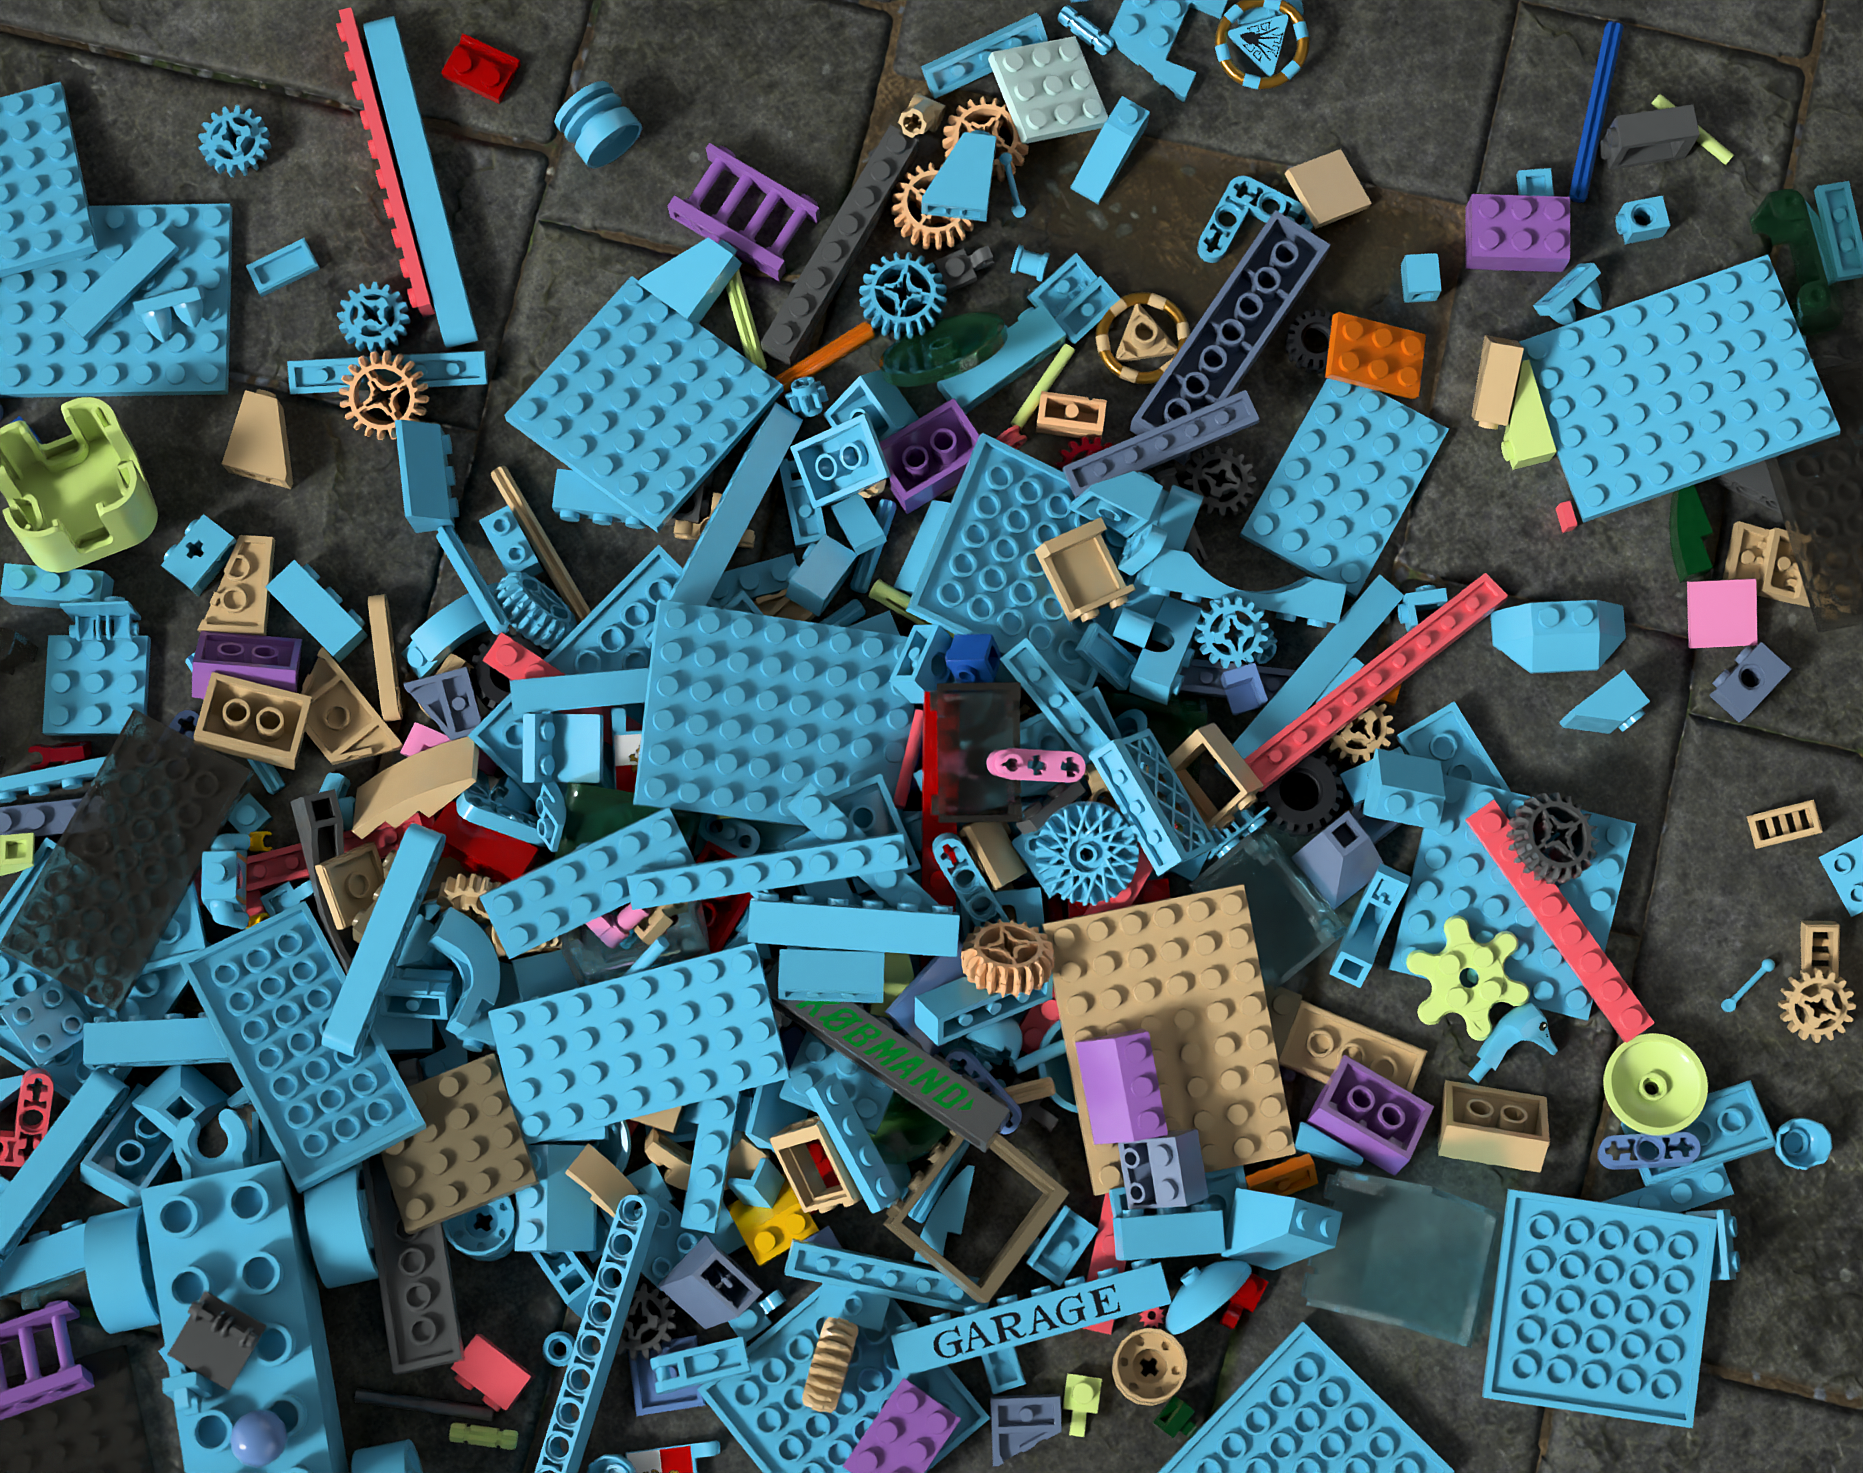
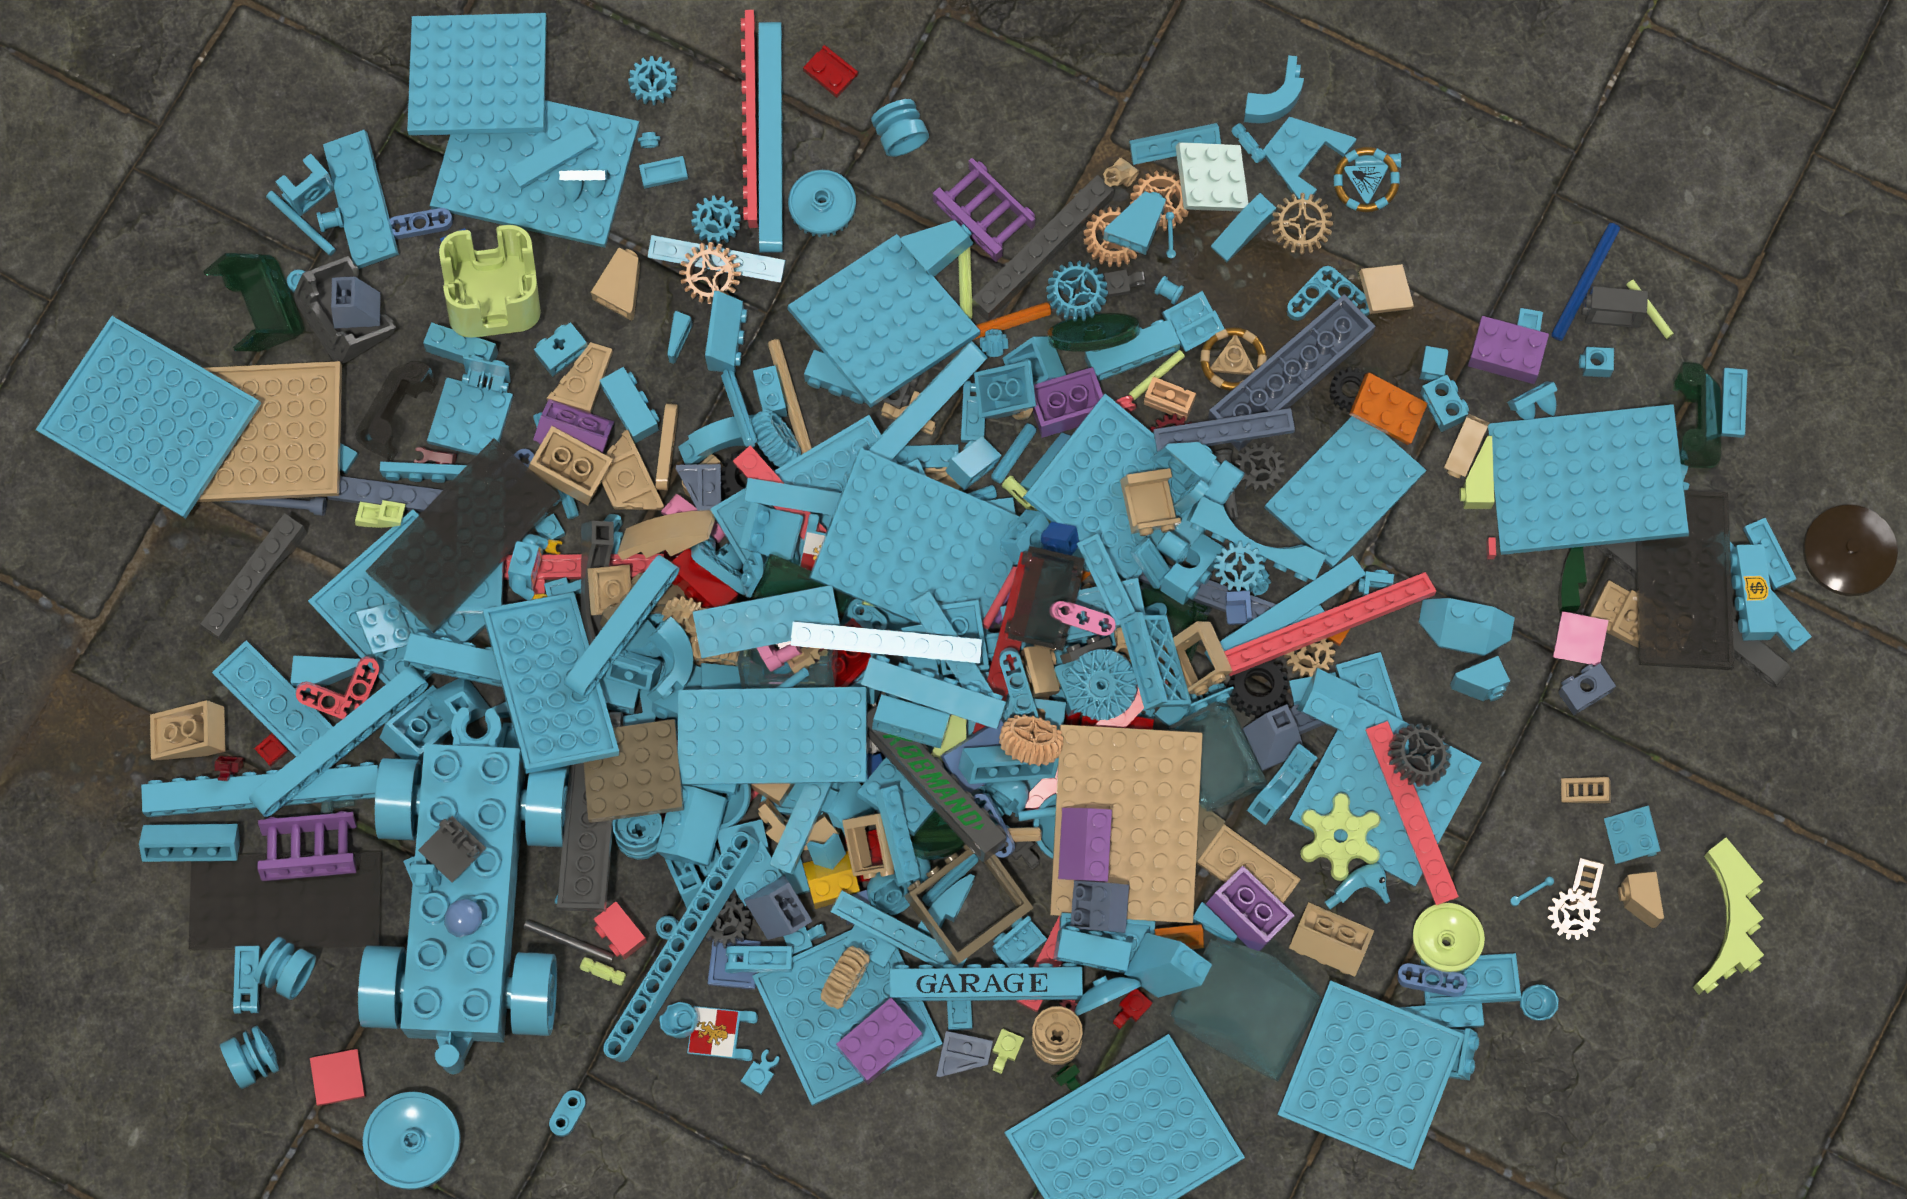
camera: 15 degrees right, 5 degrees down
tan slope [565,1143,639,1217] -> none
medium azure tile [830,494,887,556] -> none
none -> medium azure plate [638,132,660,148]
none -> medium azure slope [668,311,693,364]
none -> medium azure wheel [788,170,856,237]
none -> medium azure cylinder [867,870,913,916]
none -> tan gear [1272,193,1333,255]
none -> medium azure brick [1420,375,1469,432]

